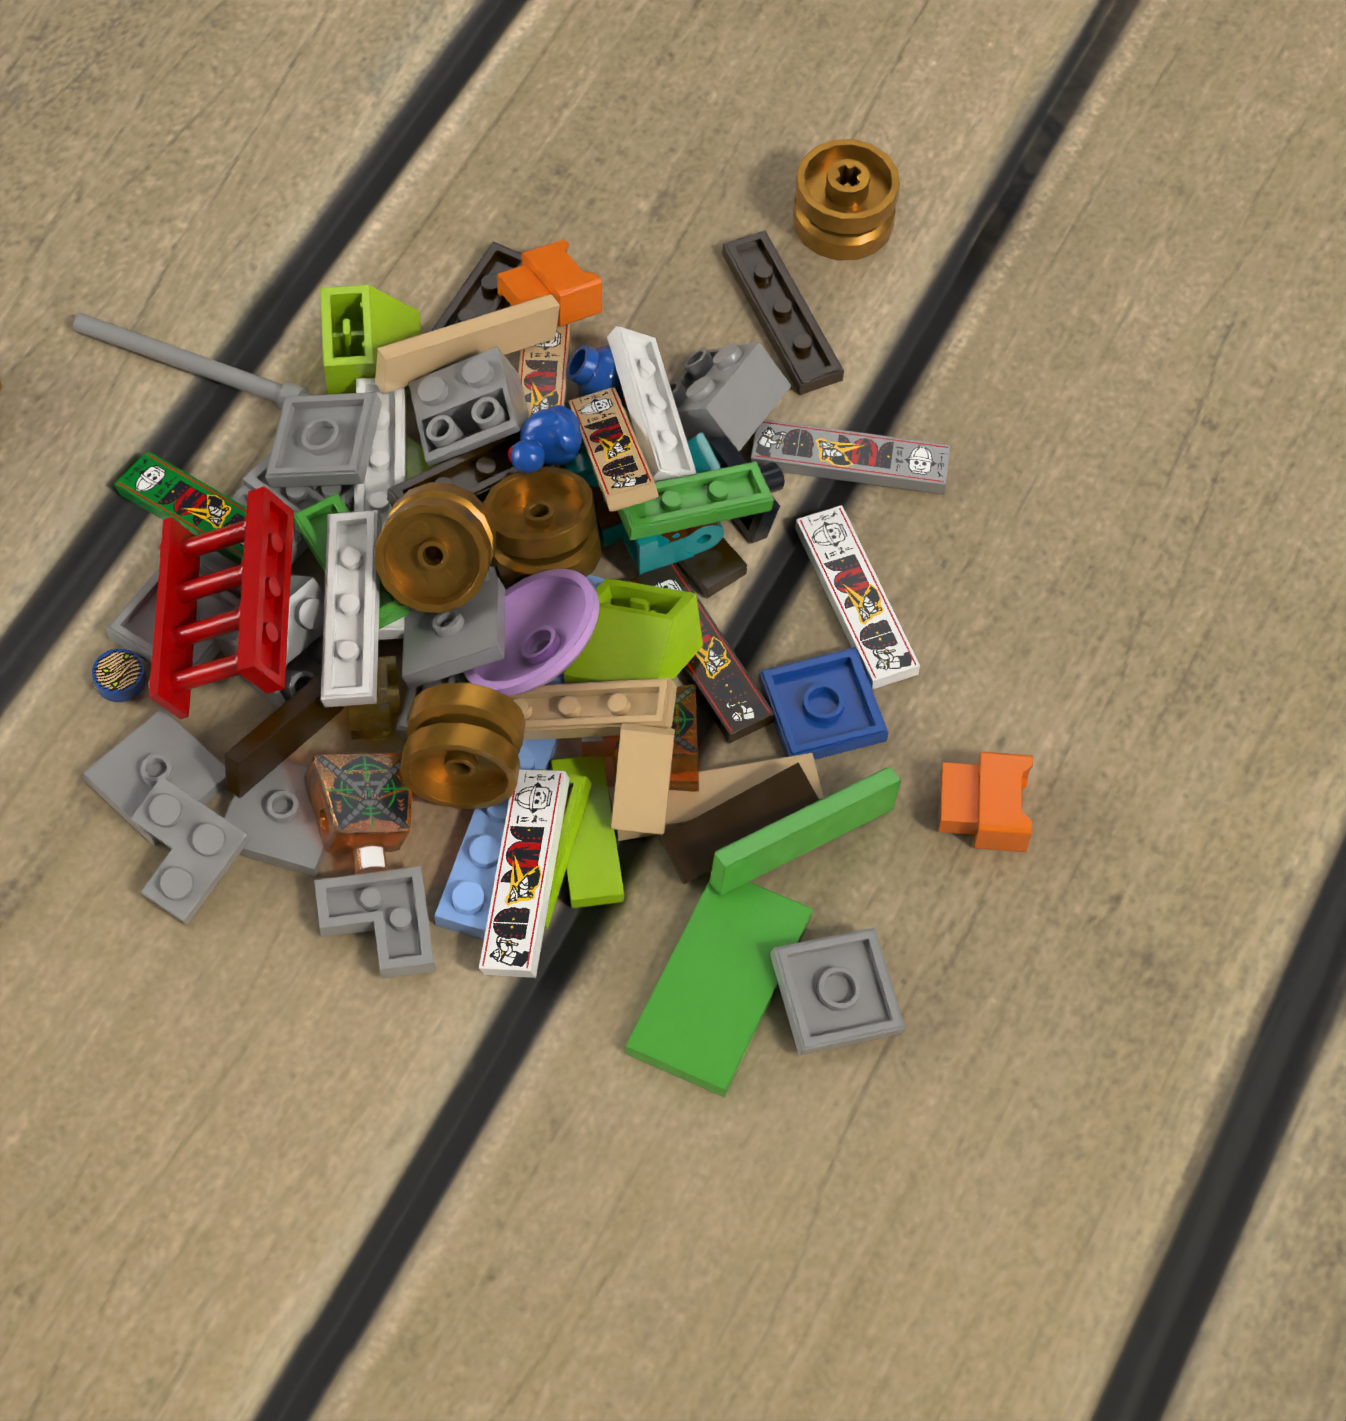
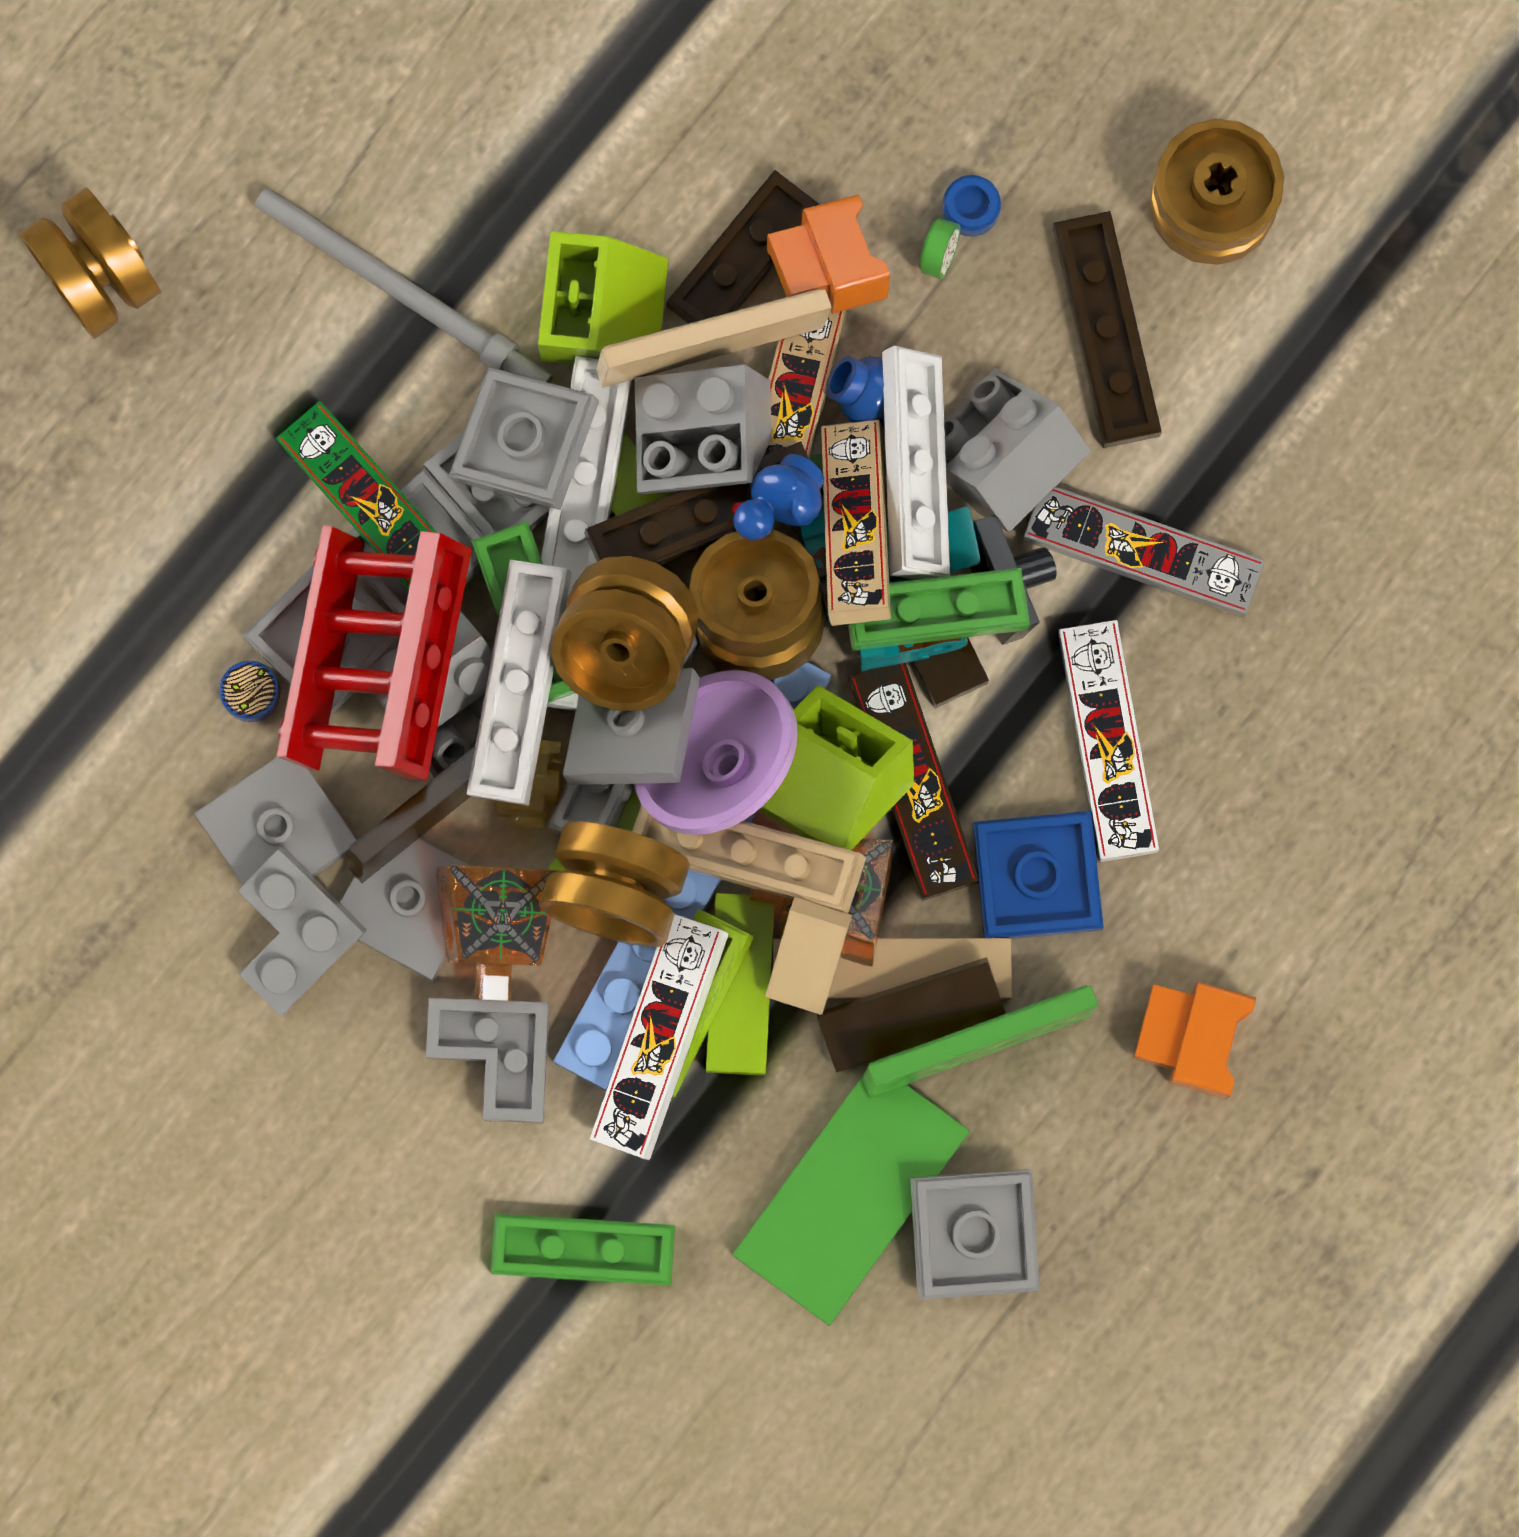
camera: 15 degrees right, 20 degrees up
none -> bright green tile [491,1214,675,1286]
none -> bright green tile [919,218,960,279]
none -> blue tile [942,175,1001,237]

